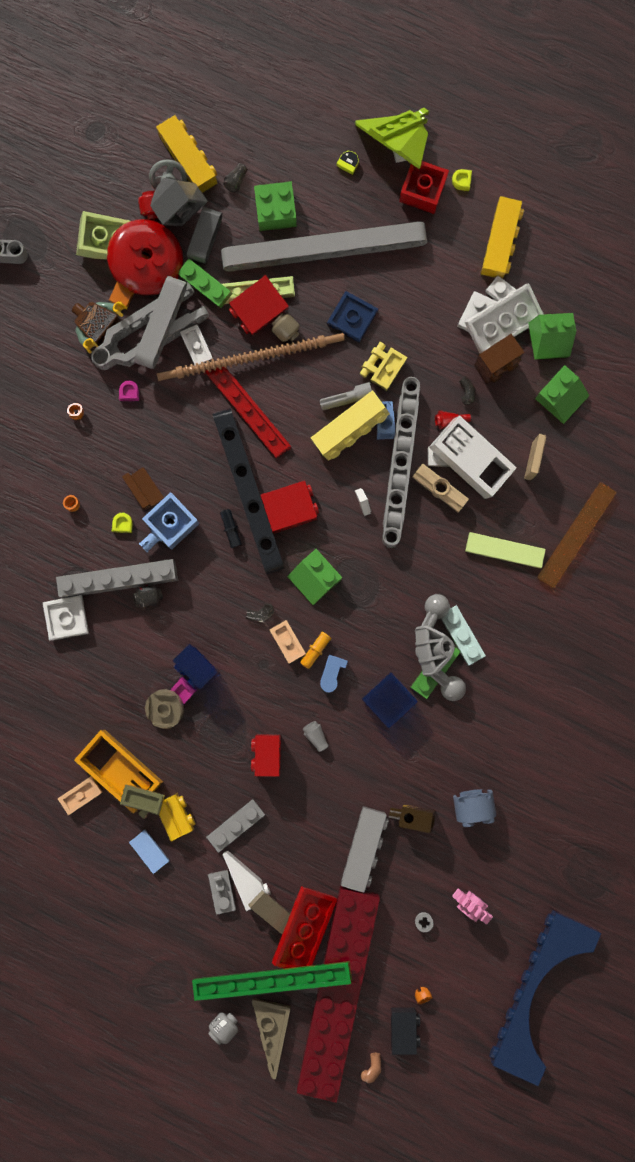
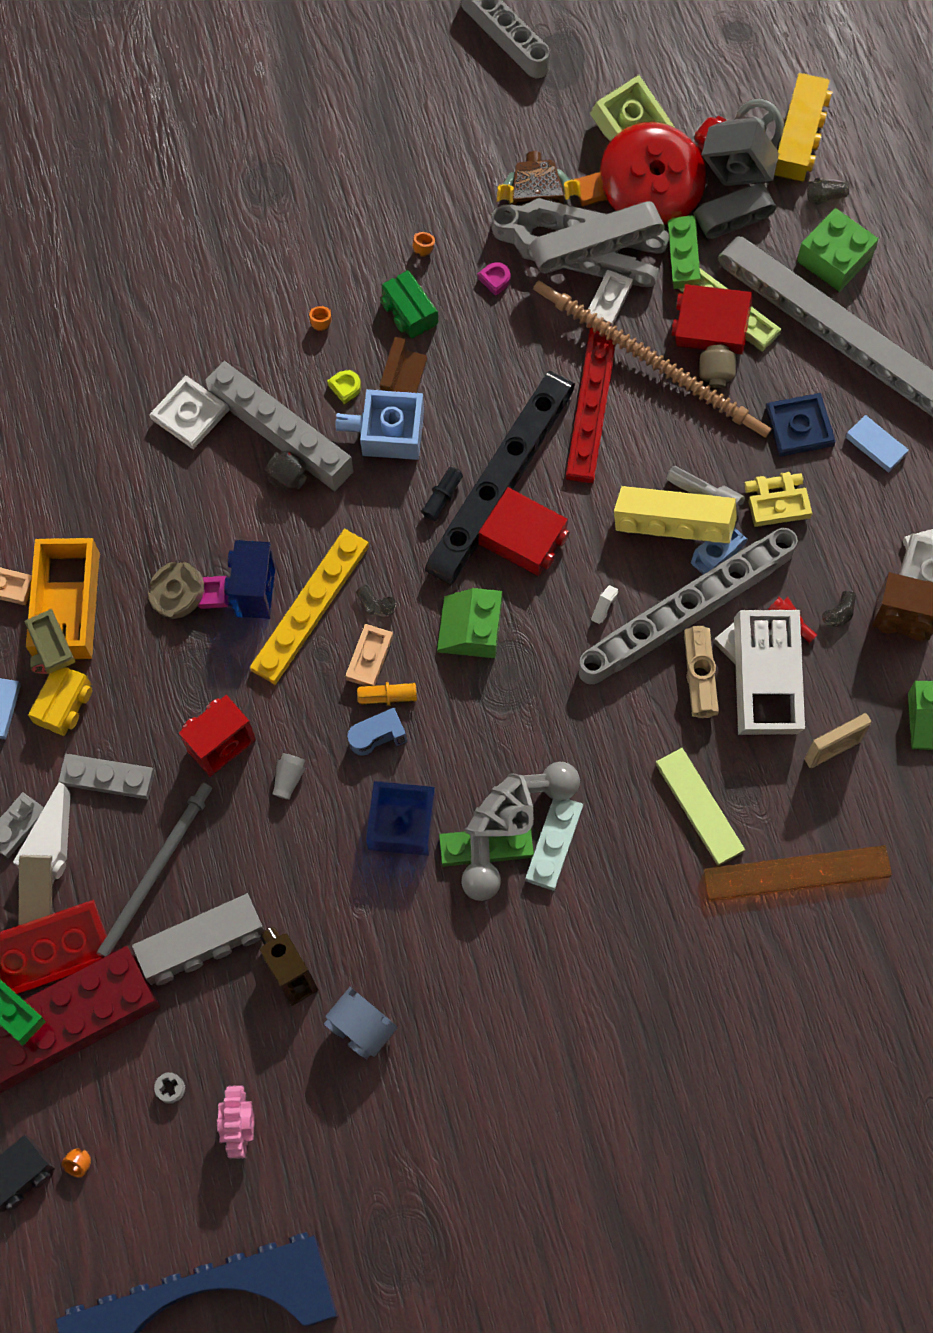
camera: 50 degrees right, 15 degrees down
none -> dark grey bar [97,783,212,958]
none -> yellow plate [250,529,369,685]
none -> green brick [380,270,439,339]
none -> light blue tile [846,415,909,473]

